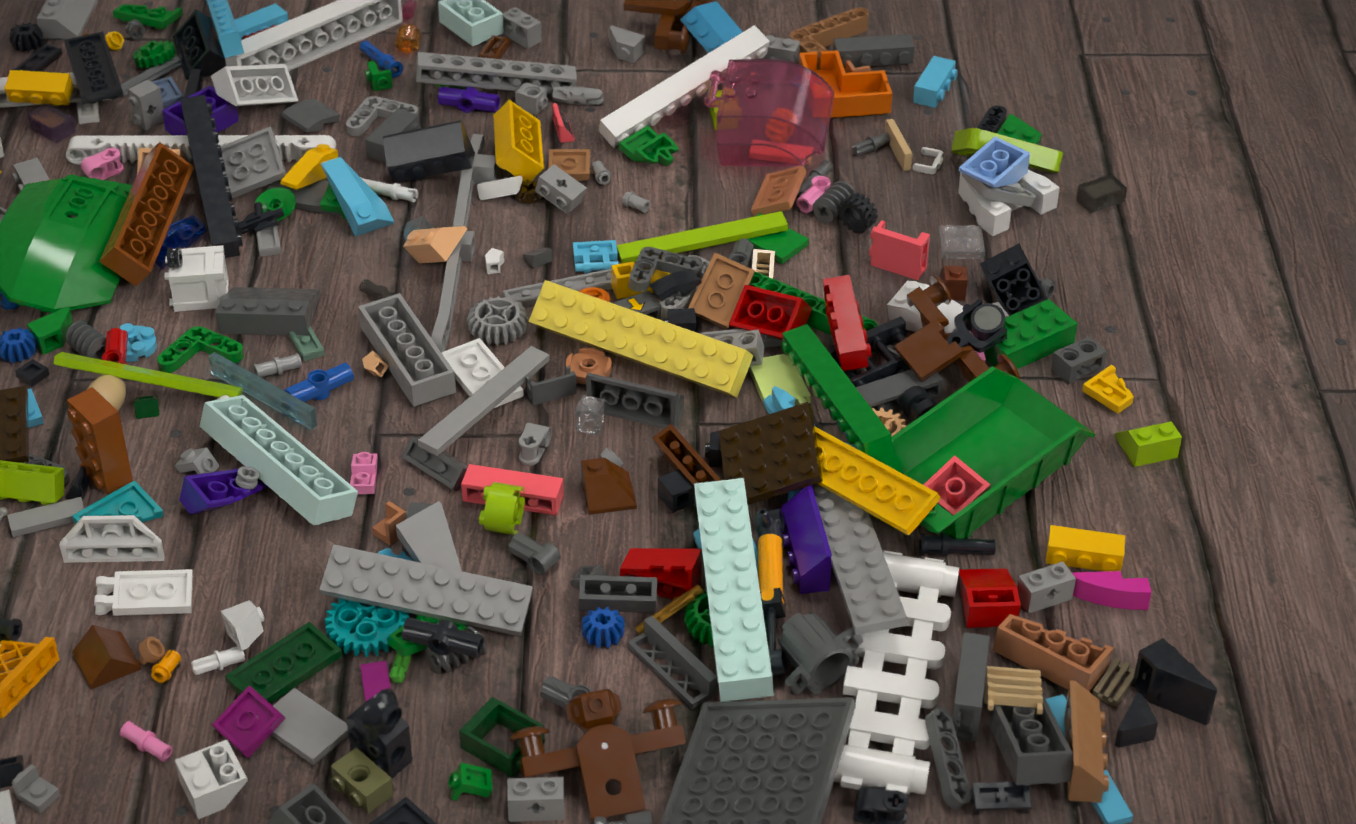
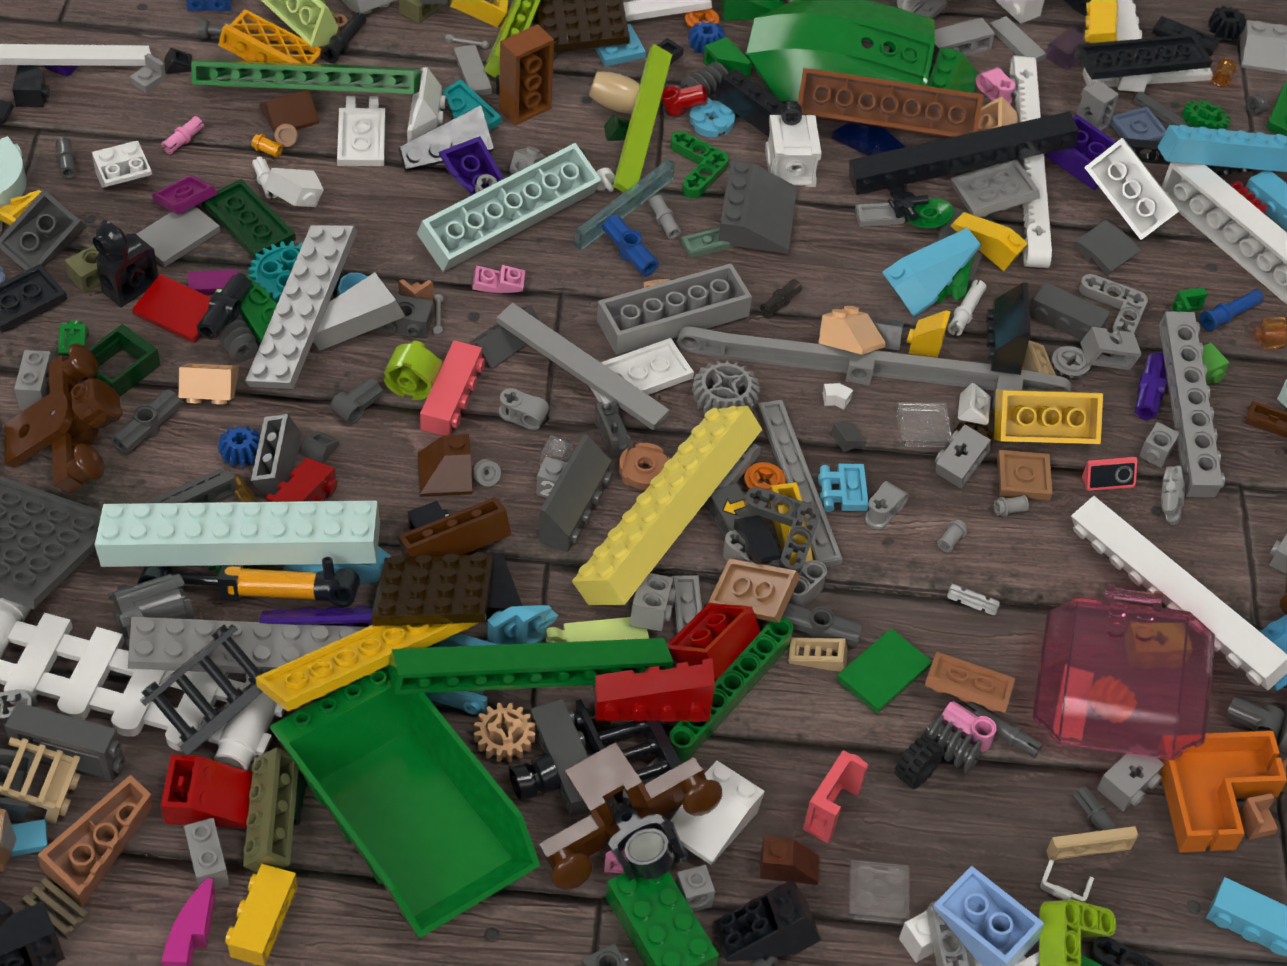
camera: 90 degrees right, 10 degrees up
yellow plate [105,31,124,51] -> none
lime tile [616,211,788,263] -> none
green plate [618,125,679,166] -> none
black brick [664,308,696,332] -> none
coral brick [923,455,991,516] -> none
none -> red tile [132,274,211,344]
none -> black fence [140,624,271,755]
none -> light nougat slope [179,363,239,404]
none -> green brick [191,59,421,94]
none -> olive brick [243,748,298,872]
none -> wing [399,106,494,171]
none -> light grey brick [536,457,567,498]
none -> black slope [715,69,796,137]
none -> light grey piece [865,481,909,530]
none -> clear plate [896,402,951,447]
none -> yellow slope [907,310,951,358]
none -> light grey axle [947,584,1000,615]
none -> light grey tile [989,16,1047,63]
none -> light grey brick [1080,327,1142,370]
none -> light grey brick [1097,742,1165,812]

